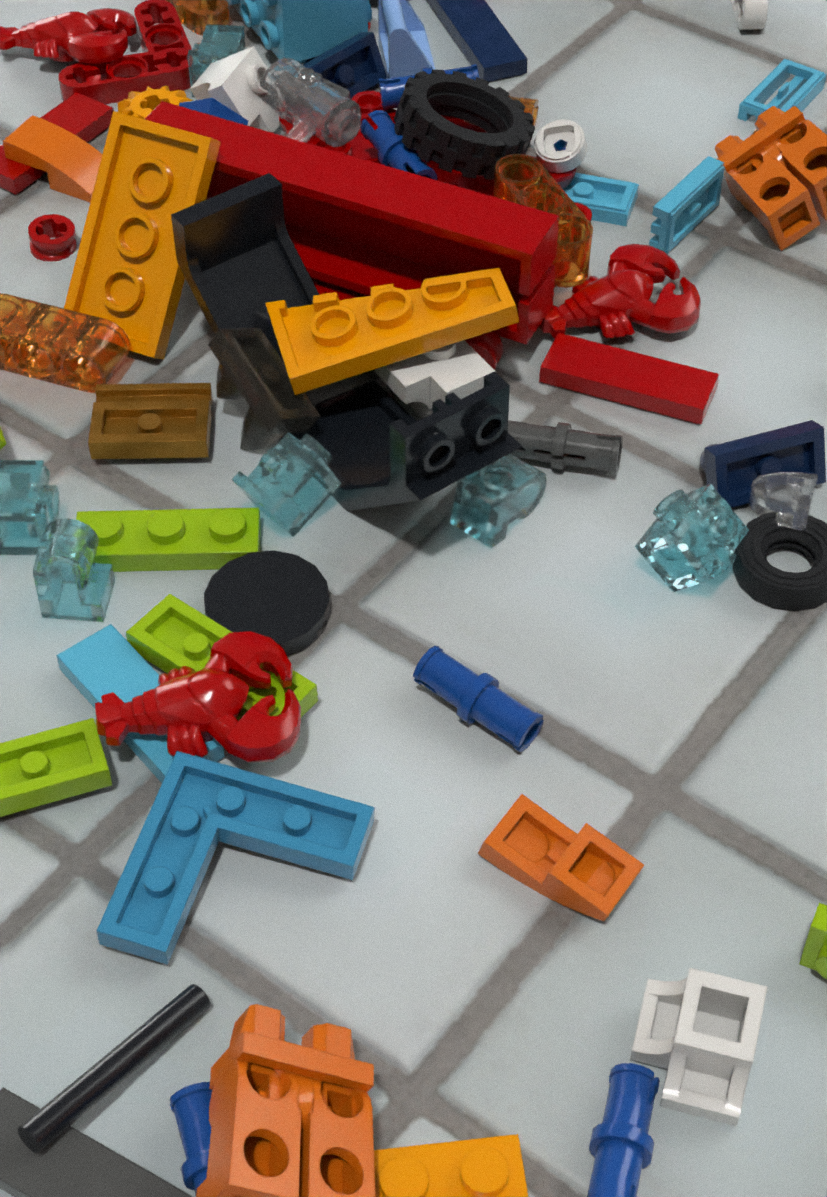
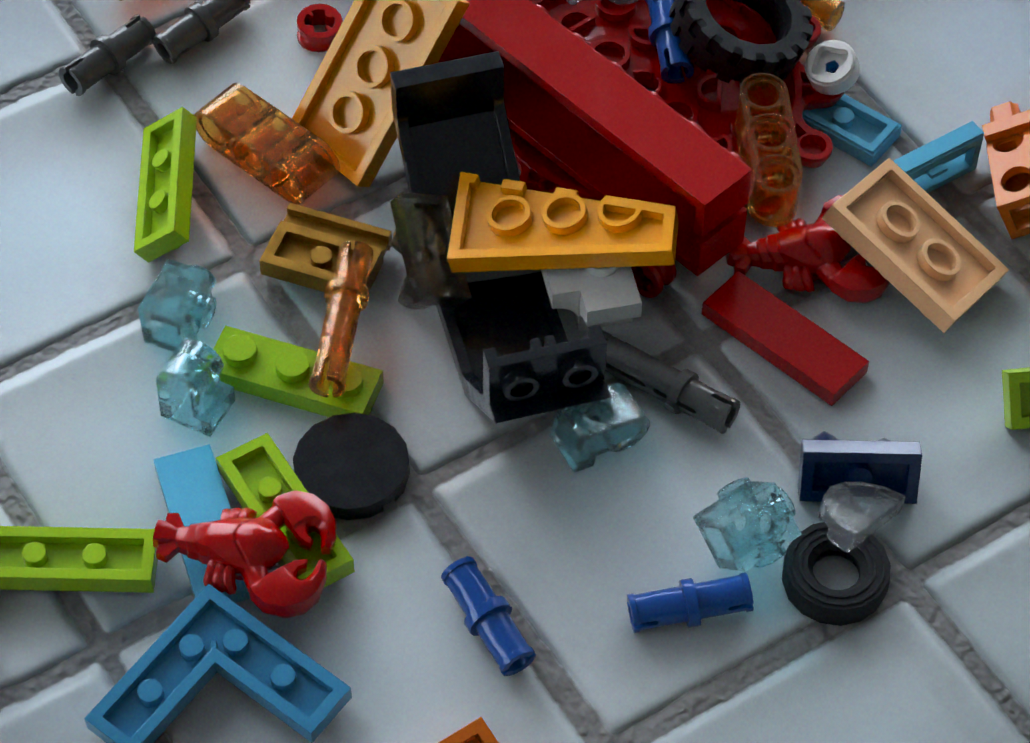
camera: 20 degrees right, 5 degrees up
clear light blue brick [232,432,341,537] -> none
none -> clear orange pin [309,241,374,397]
none -> blue pin [627,572,754,633]
none -> light nougat plate [822,158,1009,333]

